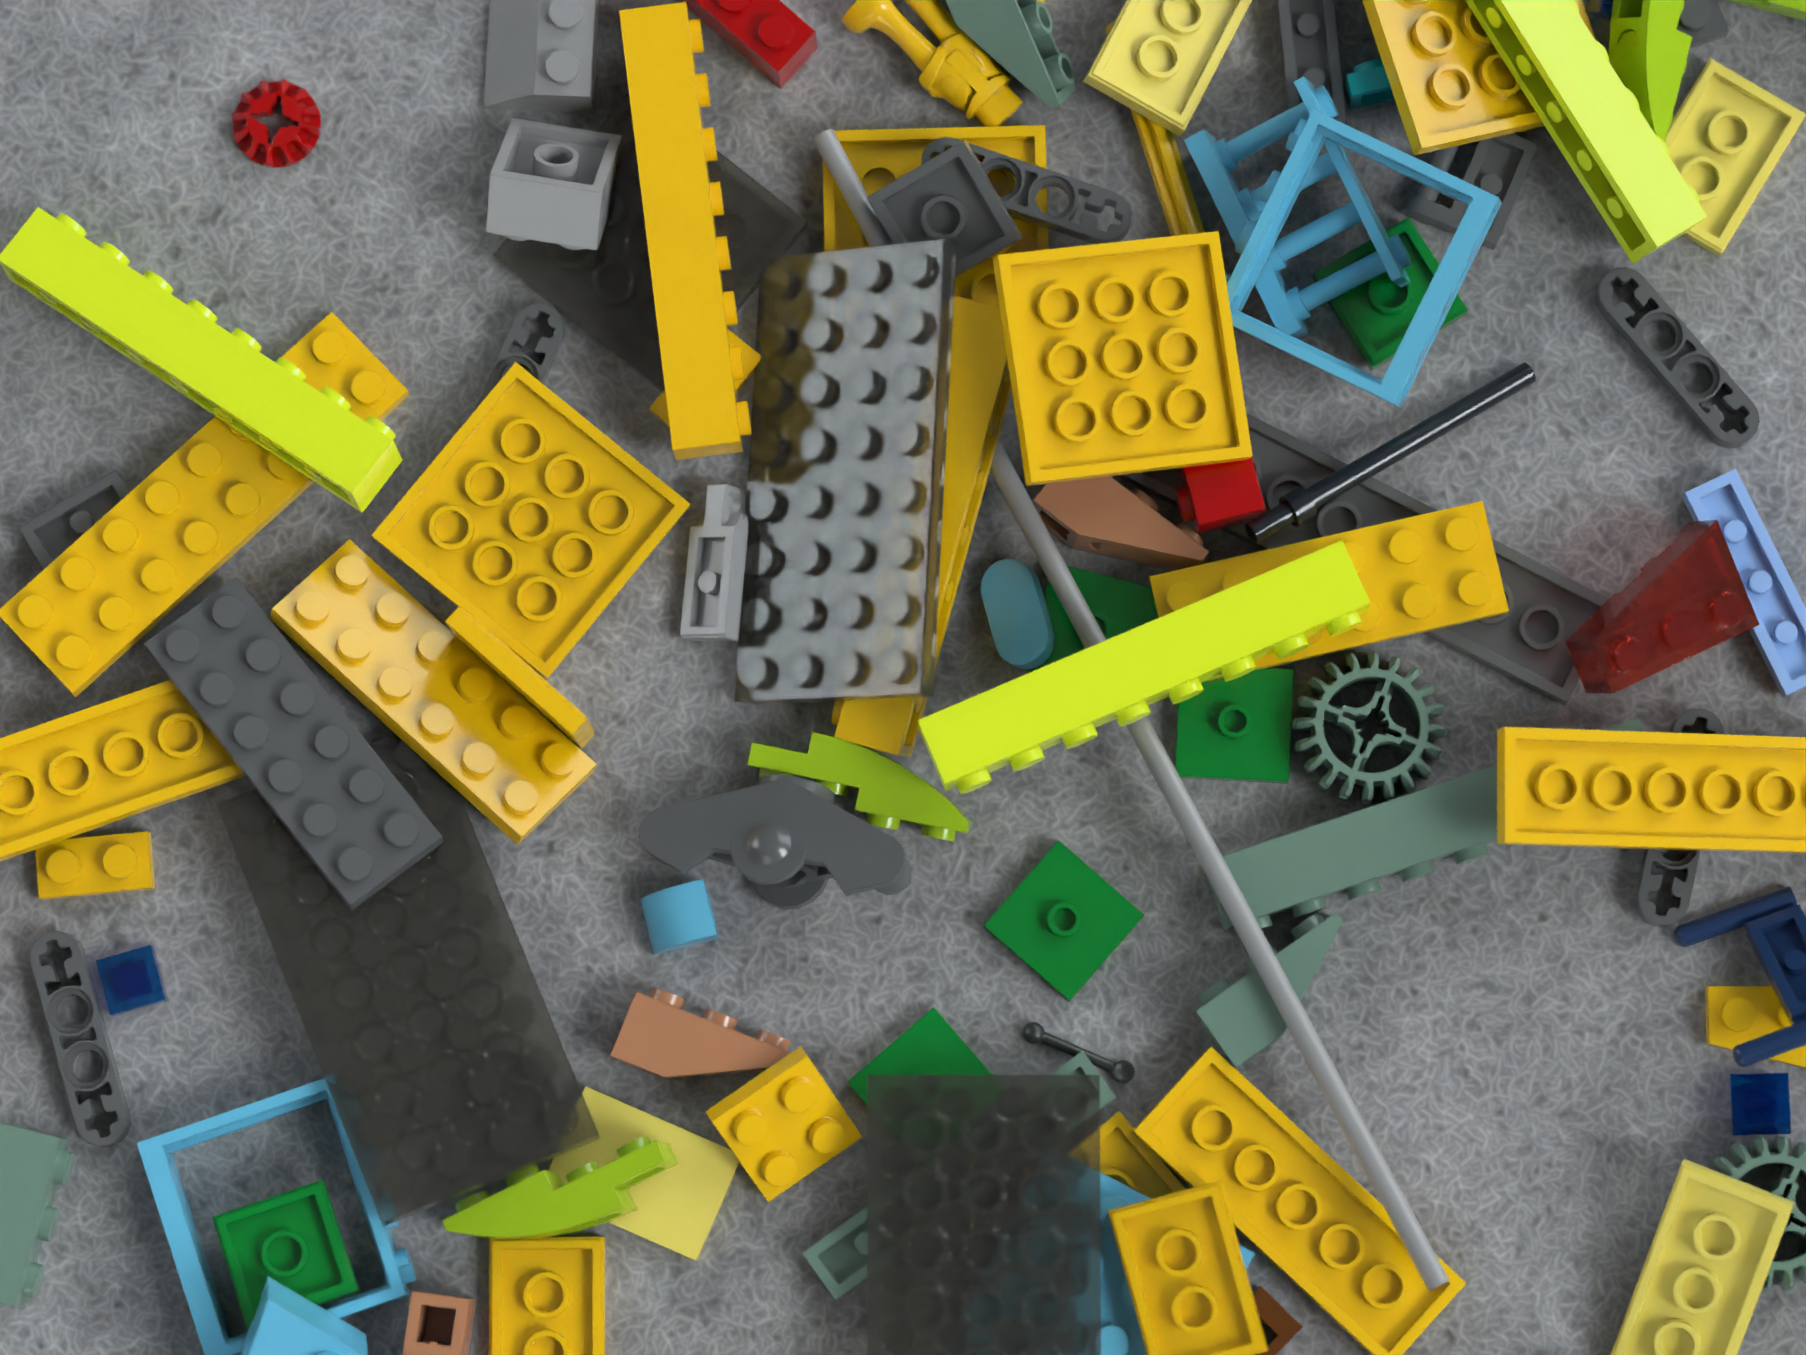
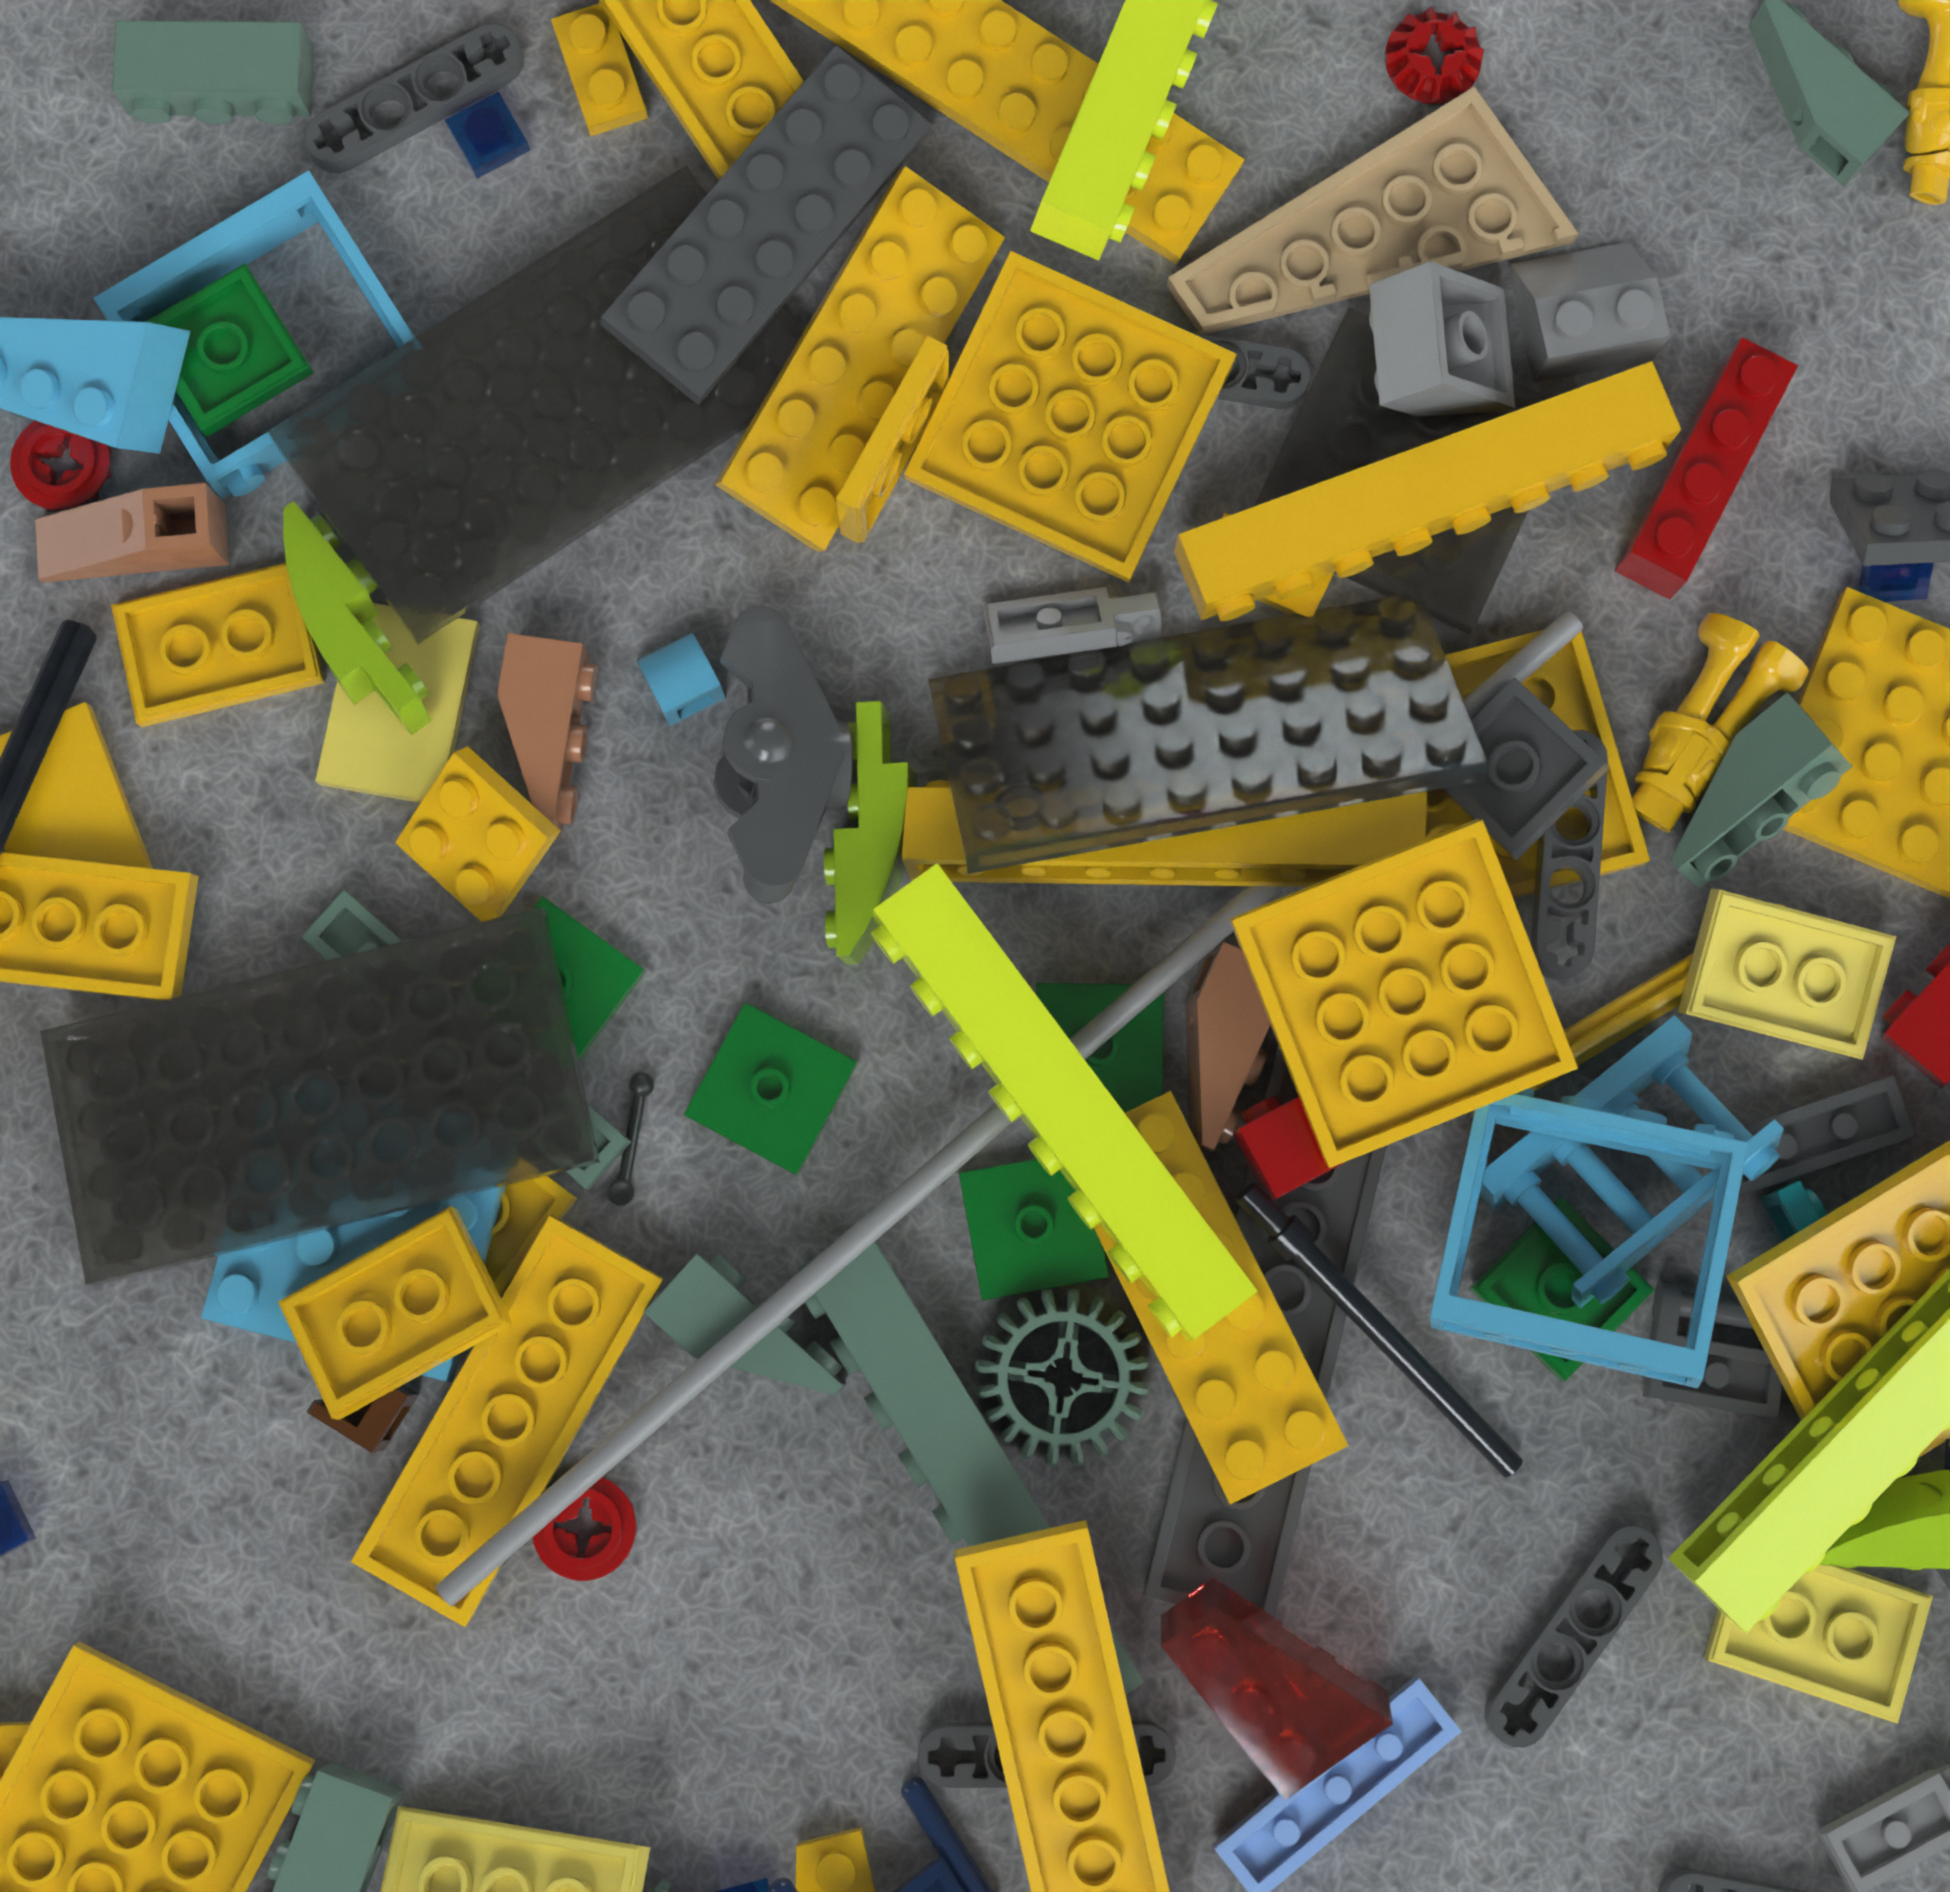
camera: 70 degrees right, 0 degrees up
medium azure tile [980,559,1055,669] -> none
none -> red gear [532,1477,638,1581]
none -> tan wing [1166,86,1579,334]

